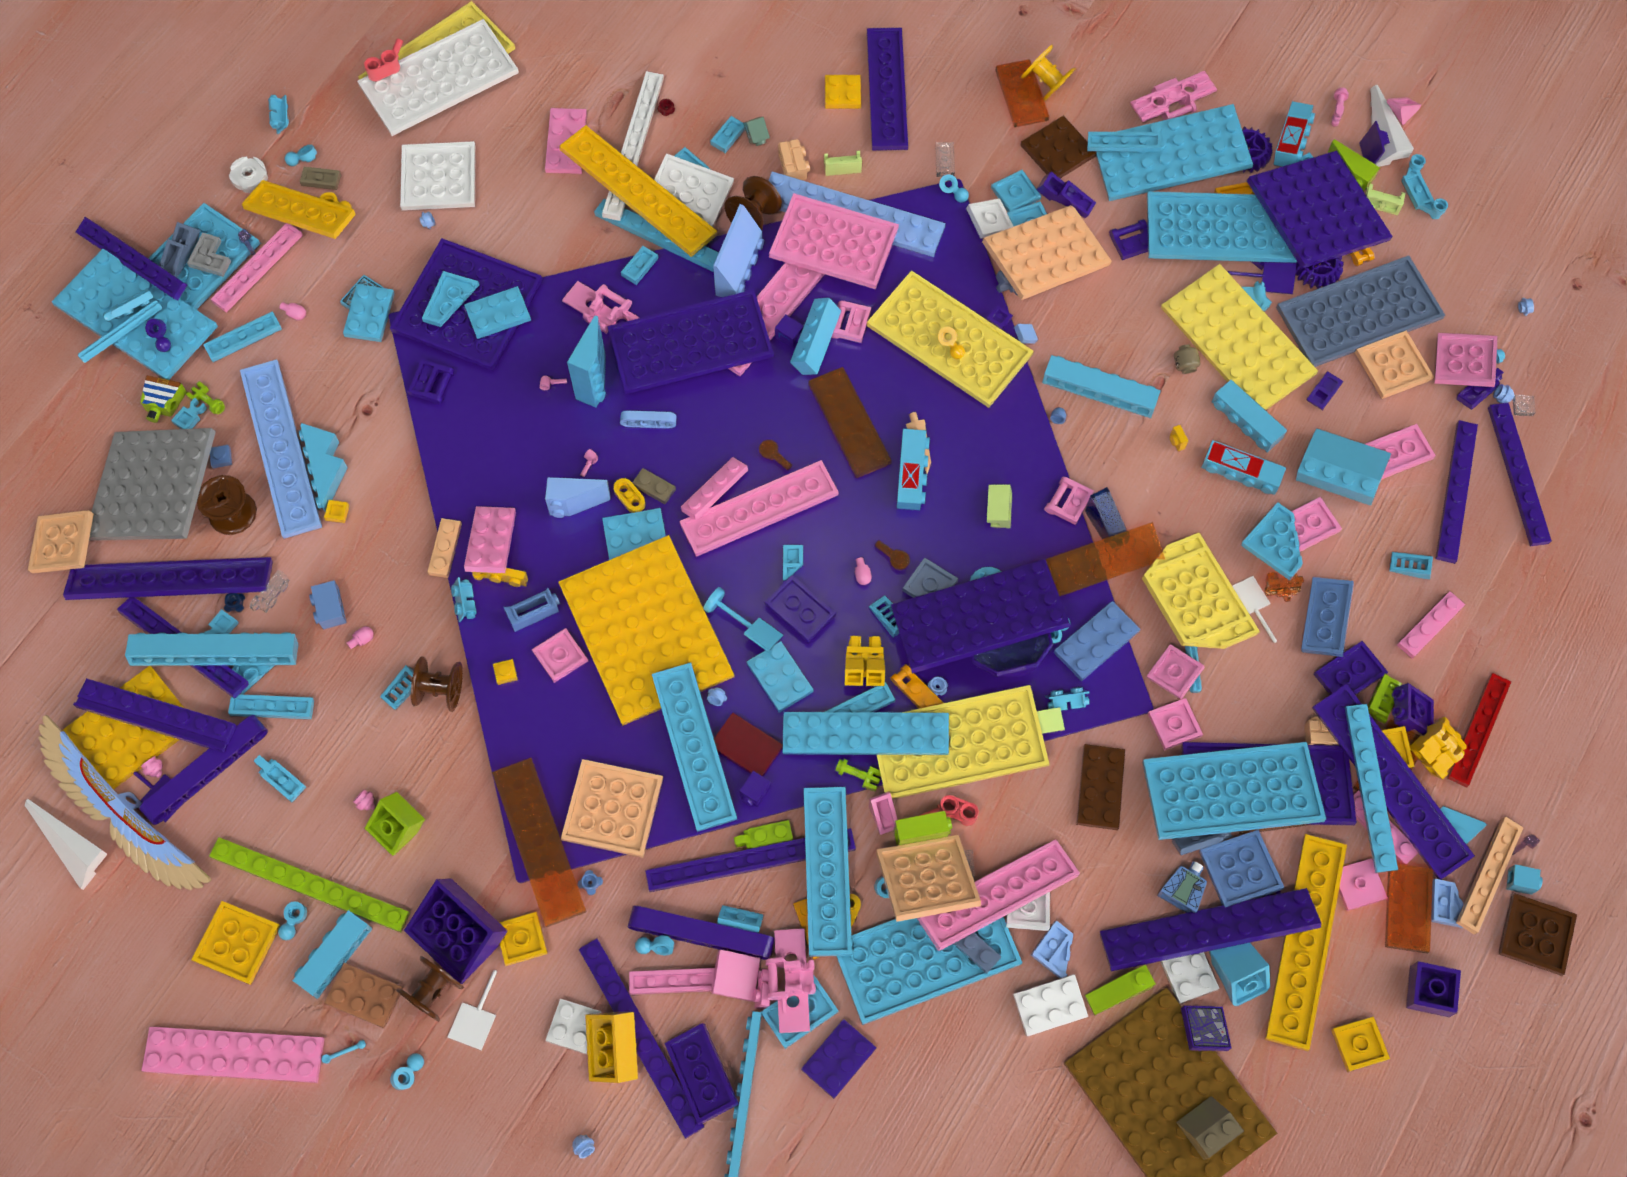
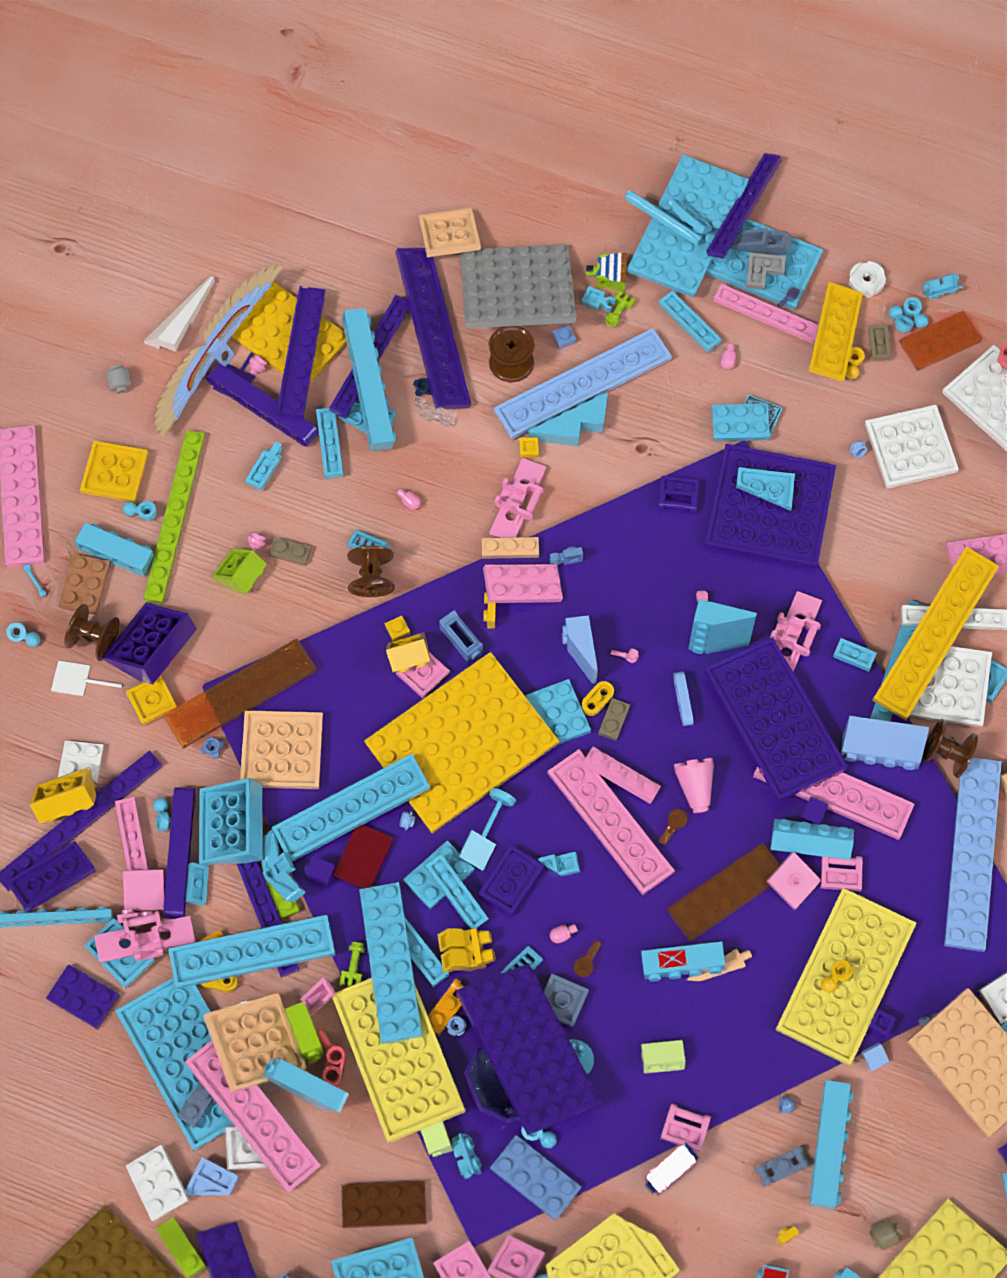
camera: 80 degrees right, 0 degrees up
dark purple plate [145,319,171,352] -> none
medium azure plate [204,609,239,634] -> none
medium blue brick [309,580,347,630] -> none
medium azure hinge [451,577,476,622] -> none
medium azure plate [464,286,531,339] -> none
bright pink plate [769,193,899,289] -> none
clear orange plate [1045,522,1165,596] -> none
none -> light grey head [105,365,132,393]
none -> medium azure slope [199,778,262,865]
none -> medium azure plate [261,830,305,902]
none -> medium azure slope [263,1058,349,1113]
none -> dark tan plate [269,537,311,566]
none -> yellow slope [386,632,430,673]
none -> medium azure plate [424,854,488,930]
none -> bright pink piece [489,458,546,538]
none -> medium blue plate [550,547,583,565]
none -> bright pink cone [674,758,714,813]
none -> sand blue plate [754,1146,811,1188]
none -> bright pink plate [766,852,821,909]
none -> clear orange plate [899,310,982,371]
none -> medium azure plate [903,297,929,328]

